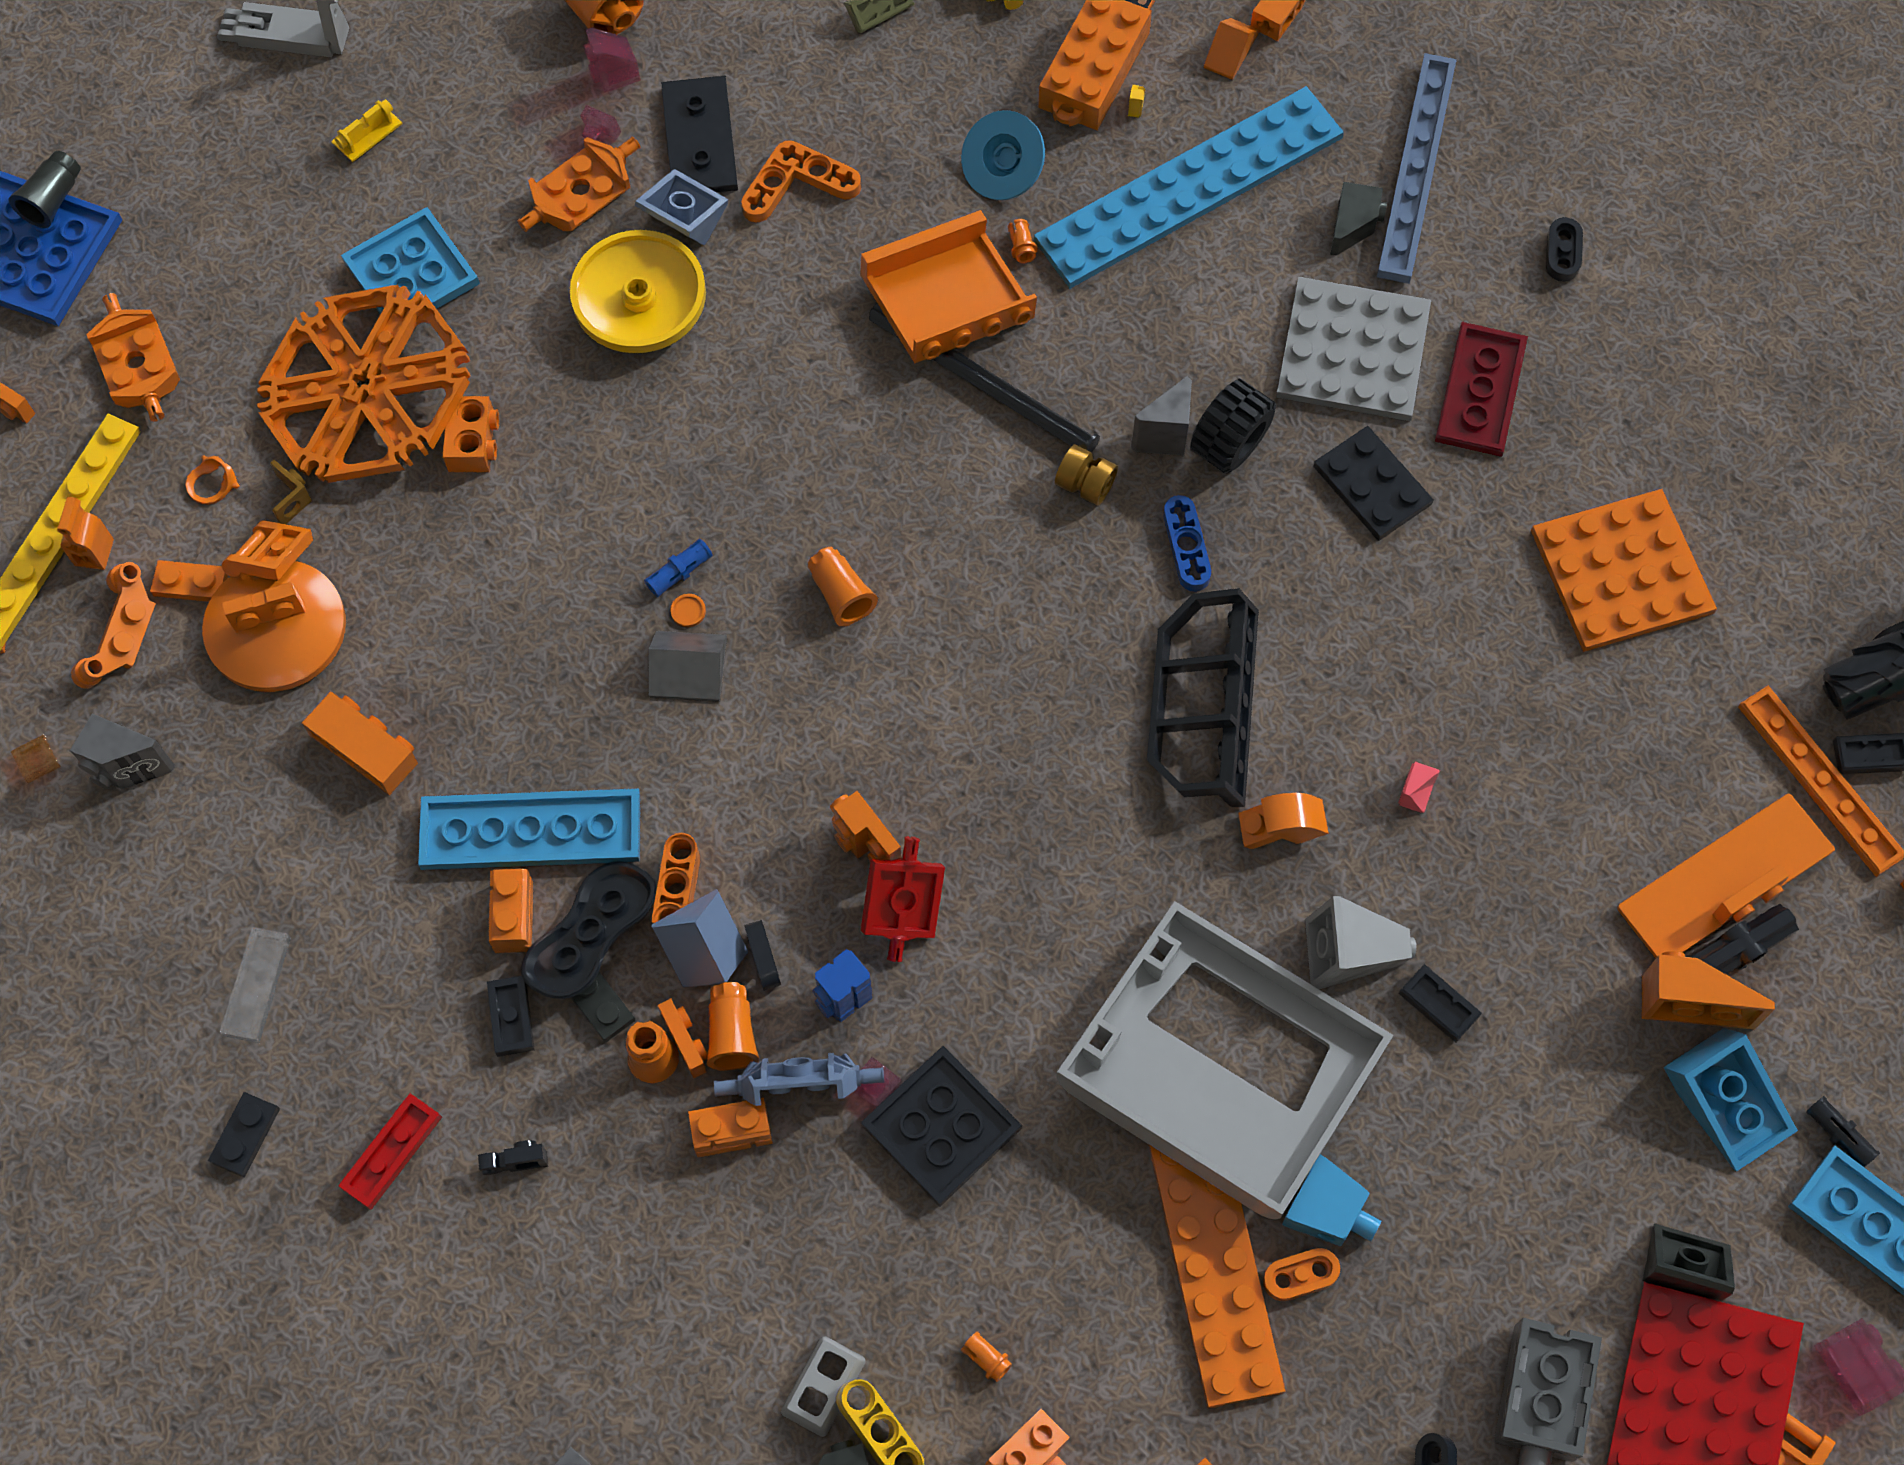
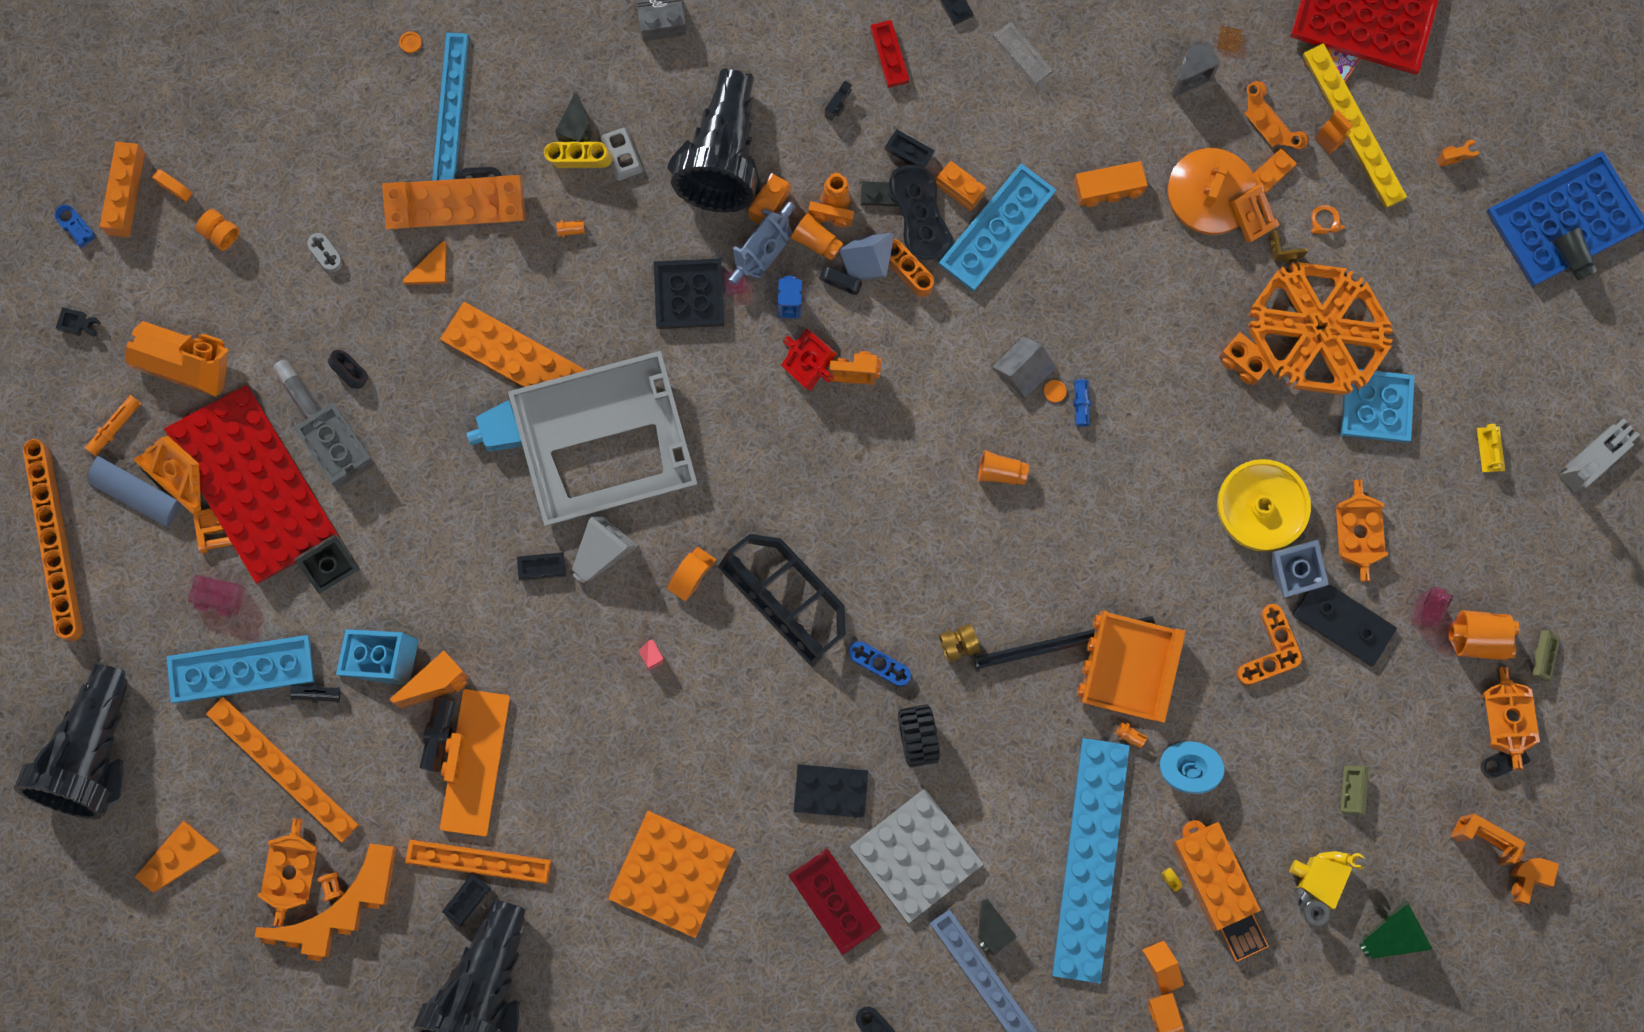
camera: 125 degrees right, 10 degrees up
orange plate [86,293,180,422] -> none
clear pink tile [580,105,621,143] -> none
flat silver slope [1131,376,1192,456] -> none
orange plate [1263,1248,1340,1301] -> none
none -> black cone [667,68,760,213]

